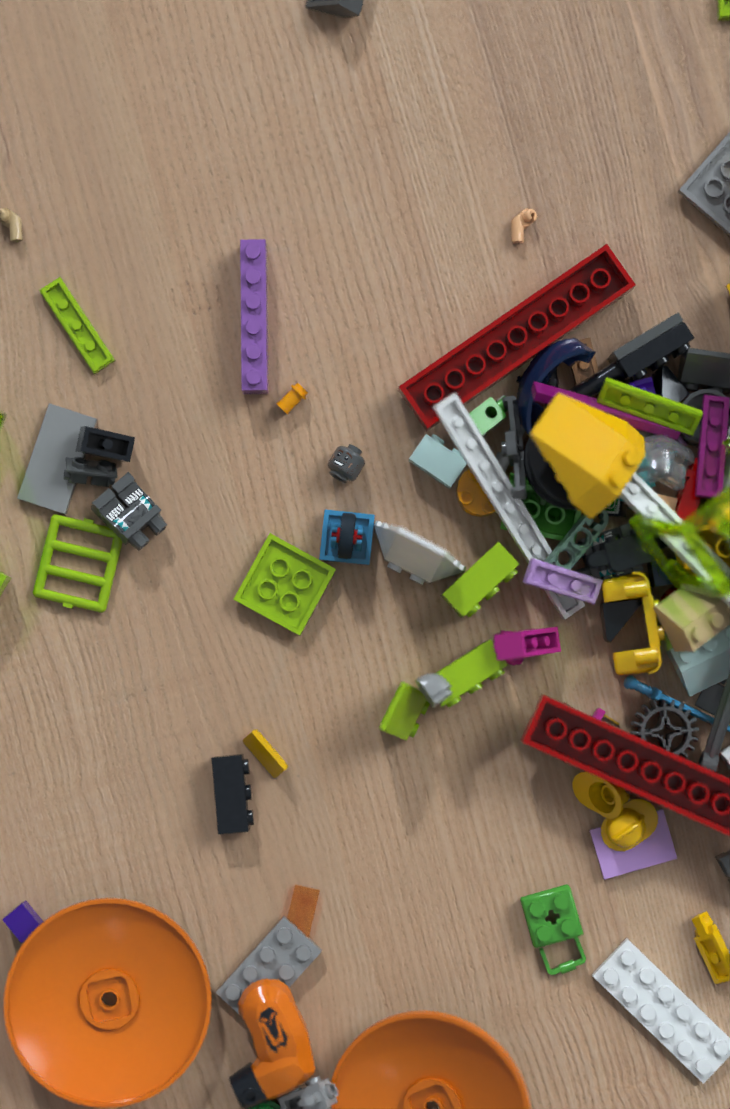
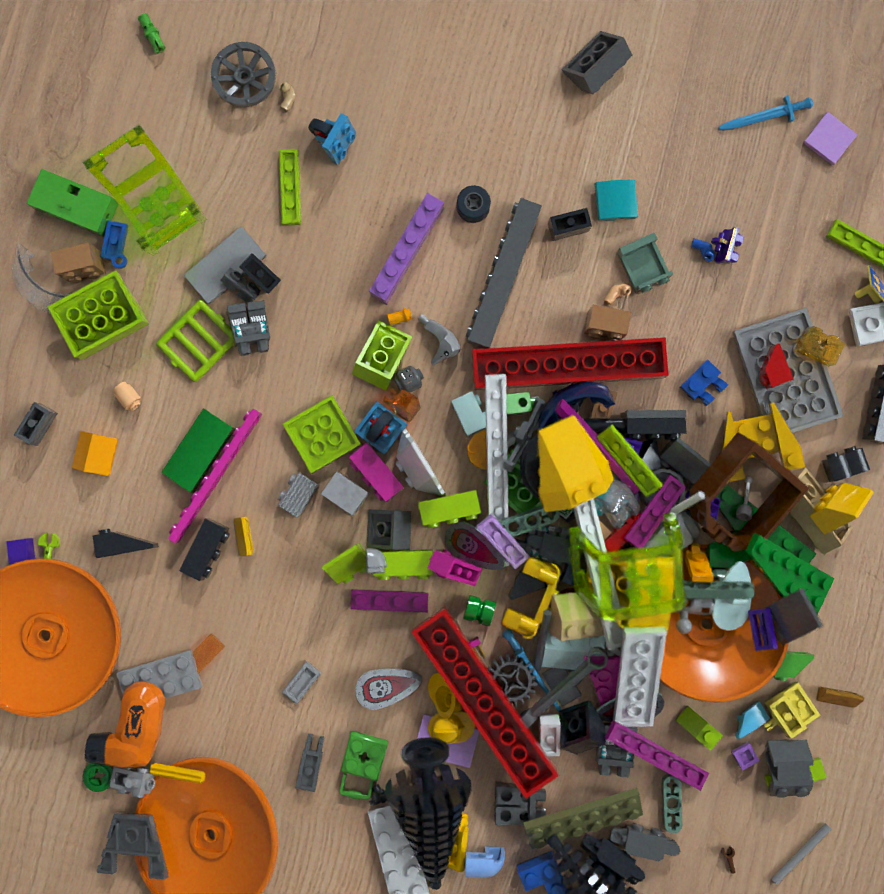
camera: 30 degrees right, 0 degrees up
none -> lime bar [38,533,60,559]
none -> light orange slope [72,431,119,476]
none -> black slope [92,529,159,558]
none -> light nougat brick [113,382,141,411]
none -> yellow axle [150,763,205,784]
none -> green slope [162,408,235,493]
none -> dark pink plate [168,409,262,543]
none -> light grey brick [277,472,319,518]
none -> light grey tile [282,661,322,704]
none -> dark grey hinge [296,733,325,792]
none -> dark azure plate [308,113,356,165]
none -> flat silver piece [321,471,370,516]
none -> dark pink brick [349,443,404,502]
none -> magenta plate [351,589,429,613]
none -> lime slope [352,320,412,391]
none -> shield [355,669,422,710]
none -> dark grey slope [367,509,411,550]
none -> black plant [369,784,387,806]
none -> clear orange brick [383,388,421,423]
none -> black plant [384,737,471,890]
none -> light grey animal [418,314,461,365]
none -> shield [445,522,506,570]
none -> black wheel [456,185,491,223]
none -> green wheel [463,595,496,627]
none -> dark grey brick [466,198,542,349]
none -> dark grey bar [533,610,551,672]
none -> black brick [548,208,592,241]
none -> medium nougat brick [584,304,632,341]
none -> teal slope [594,180,638,221]
none -> sand green panel [617,232,673,293]
none -> blue plate [680,359,728,406]
none -> blue arm [691,238,715,262]
none -> dark purple hips [711,227,744,263]

